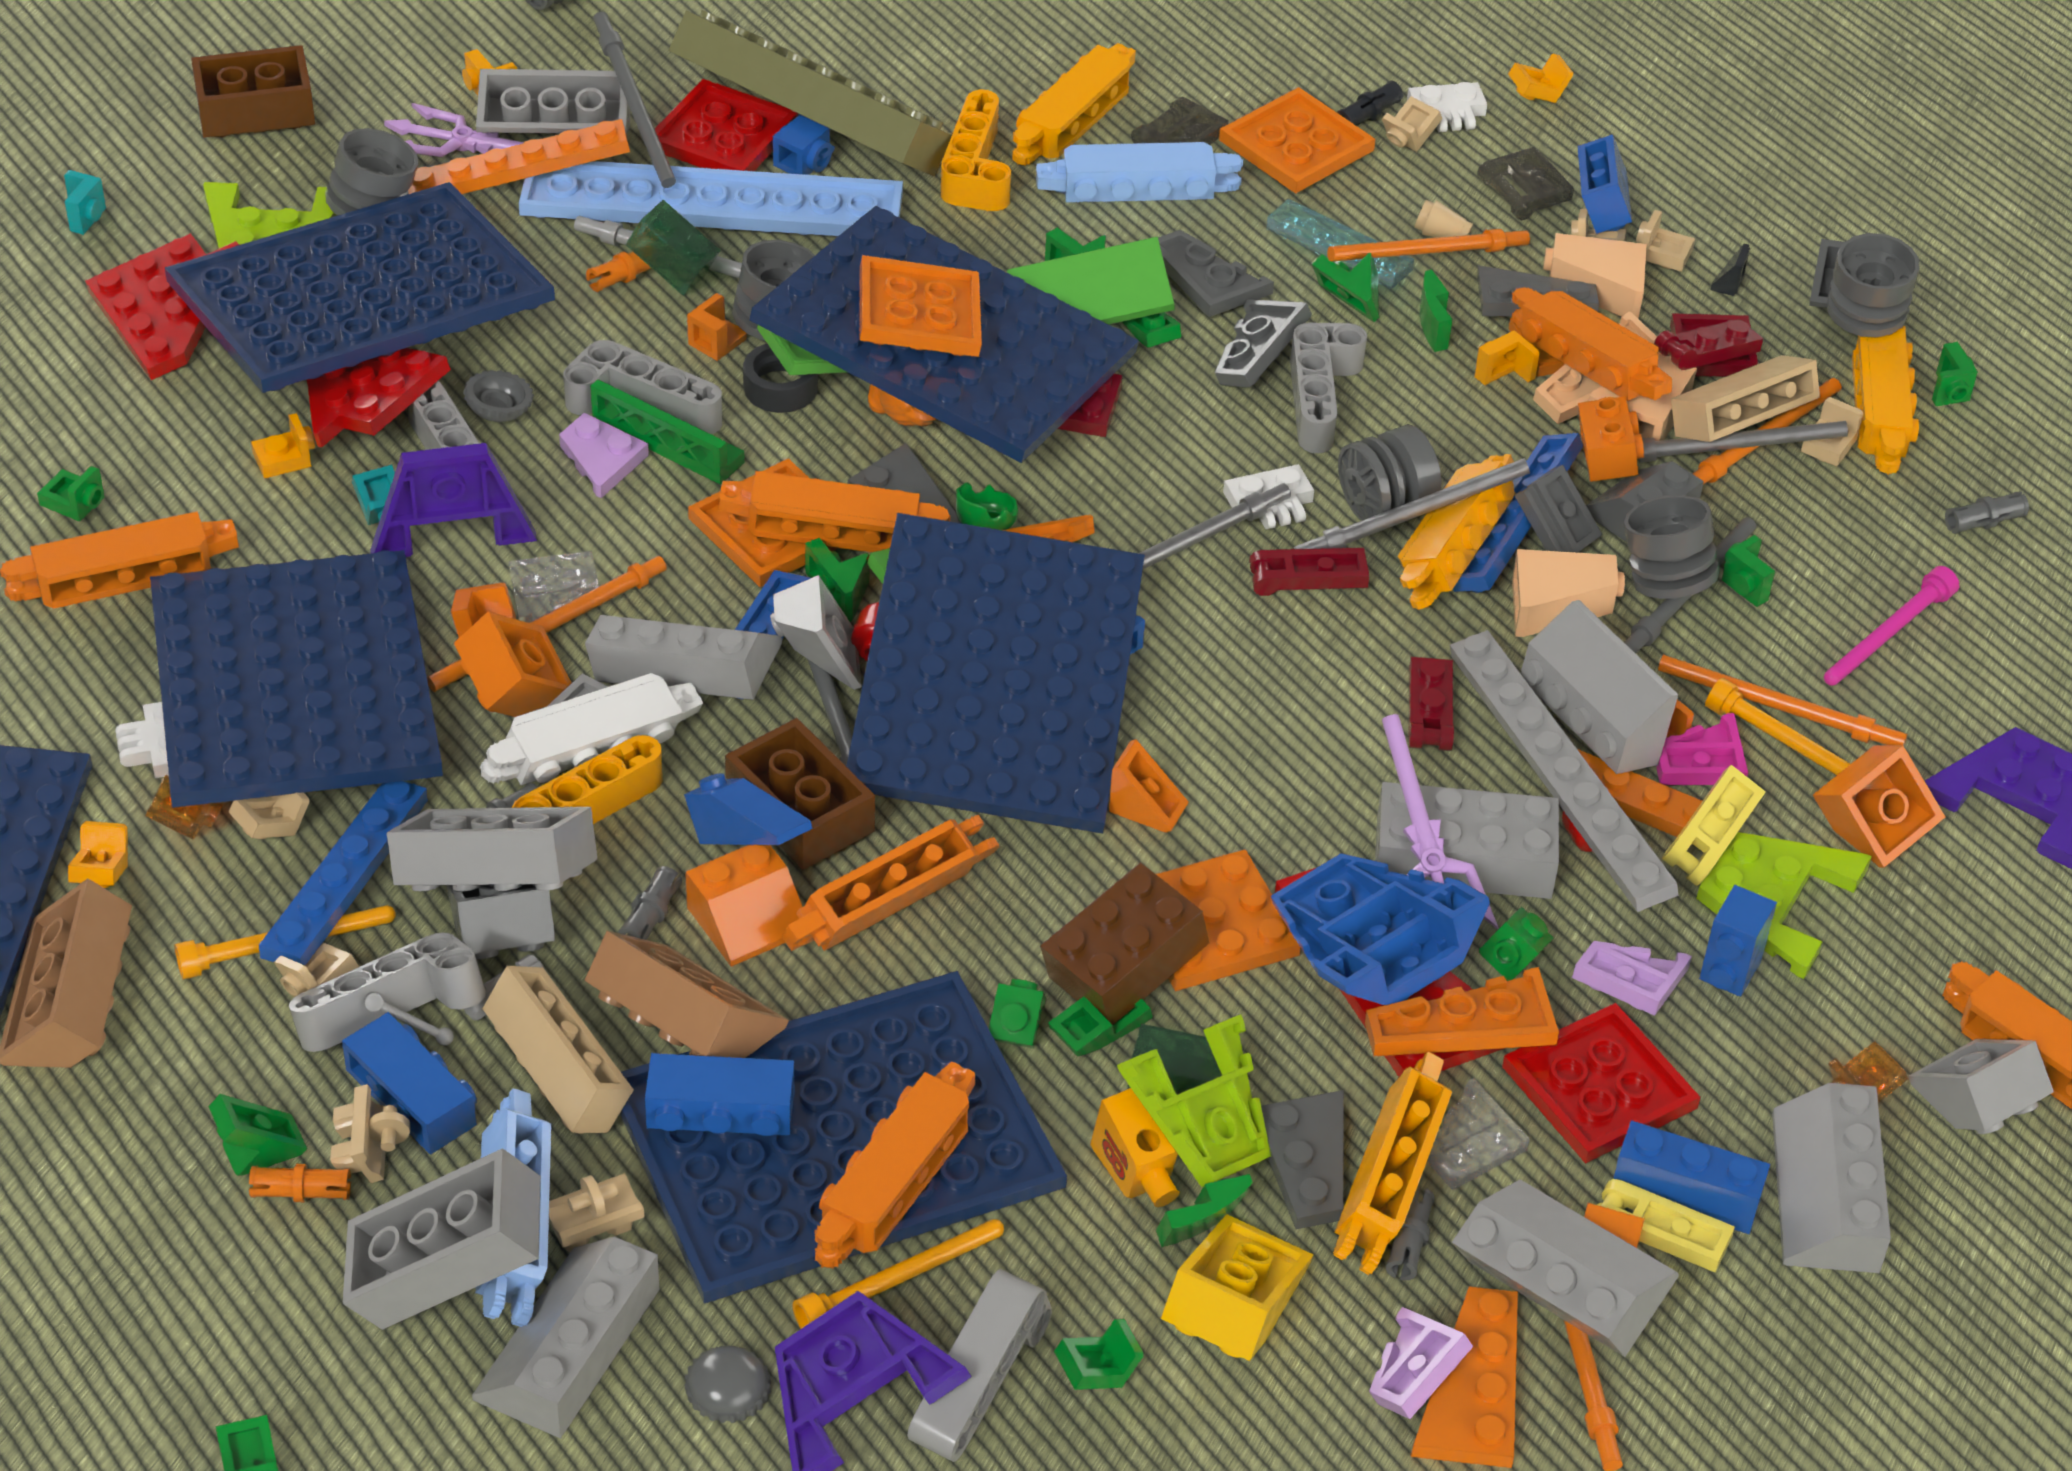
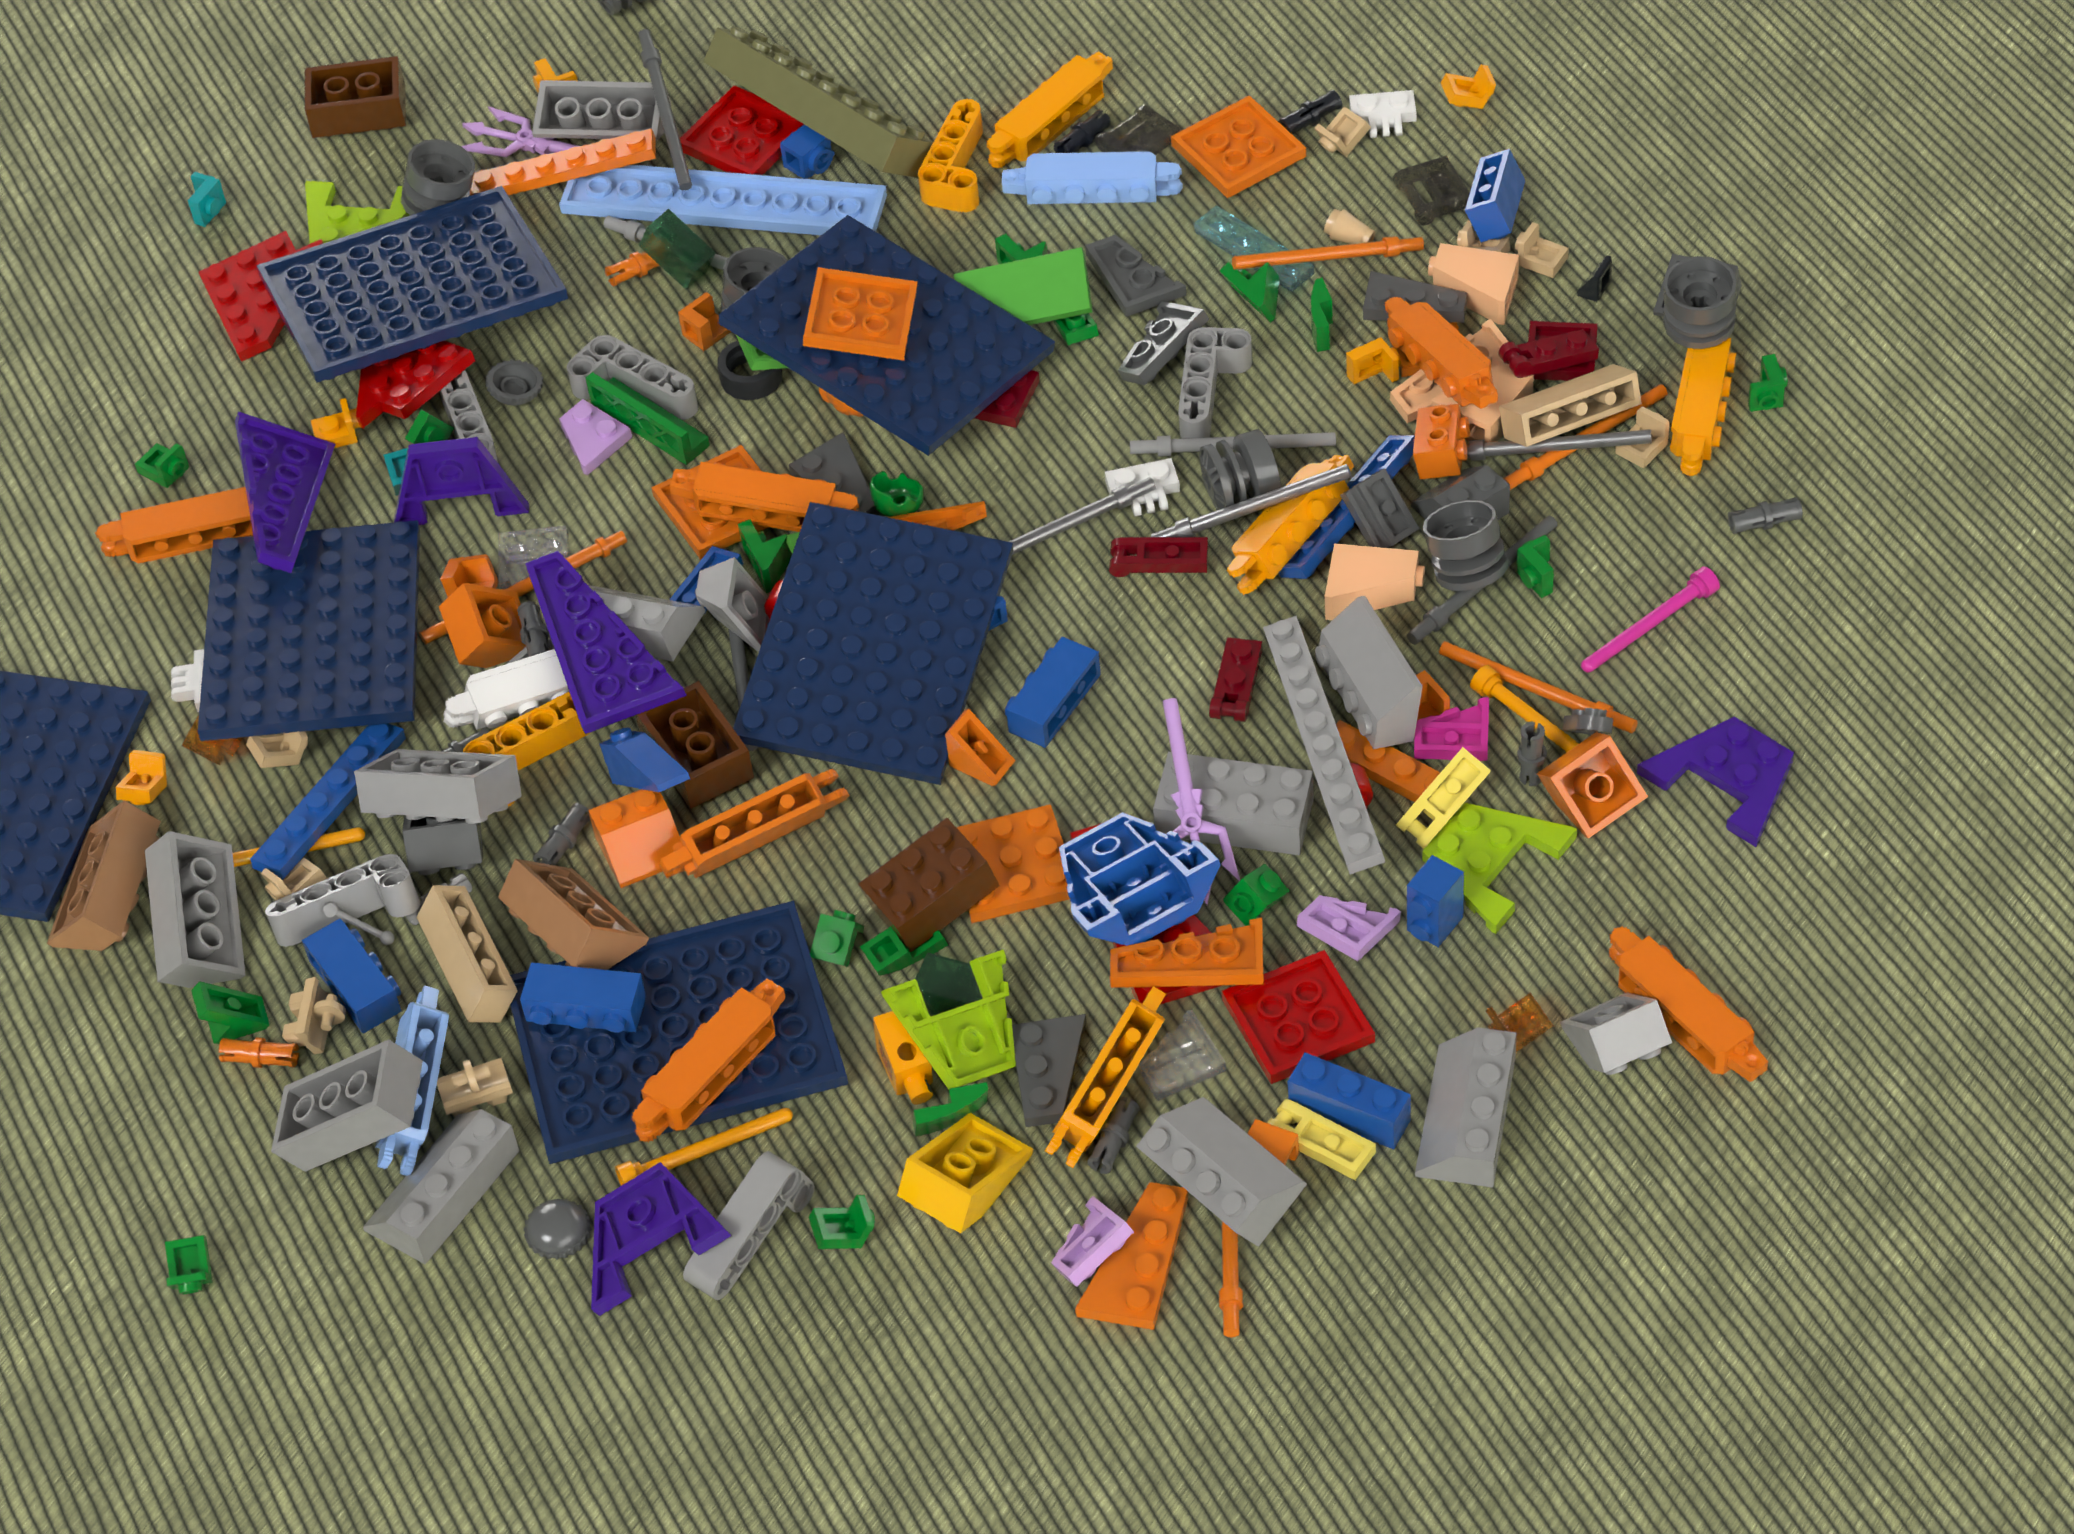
camera: 15 degrees right, 5 degrees up
none -> light grey slope [145,831,245,988]
none -> dark purple wing [235,411,335,573]
none -> green bracket [405,410,454,444]
none -> dark grey pin [517,601,549,657]
none -> dark purple wing [525,551,687,734]
none -> blue brick [1005,637,1101,748]
none -> black pin [1054,110,1111,153]
none -> light grey bar [1130,432,1336,457]
none -> dark grey pin [1517,722,1547,786]
none -> dark grey plate [1562,708,1613,734]

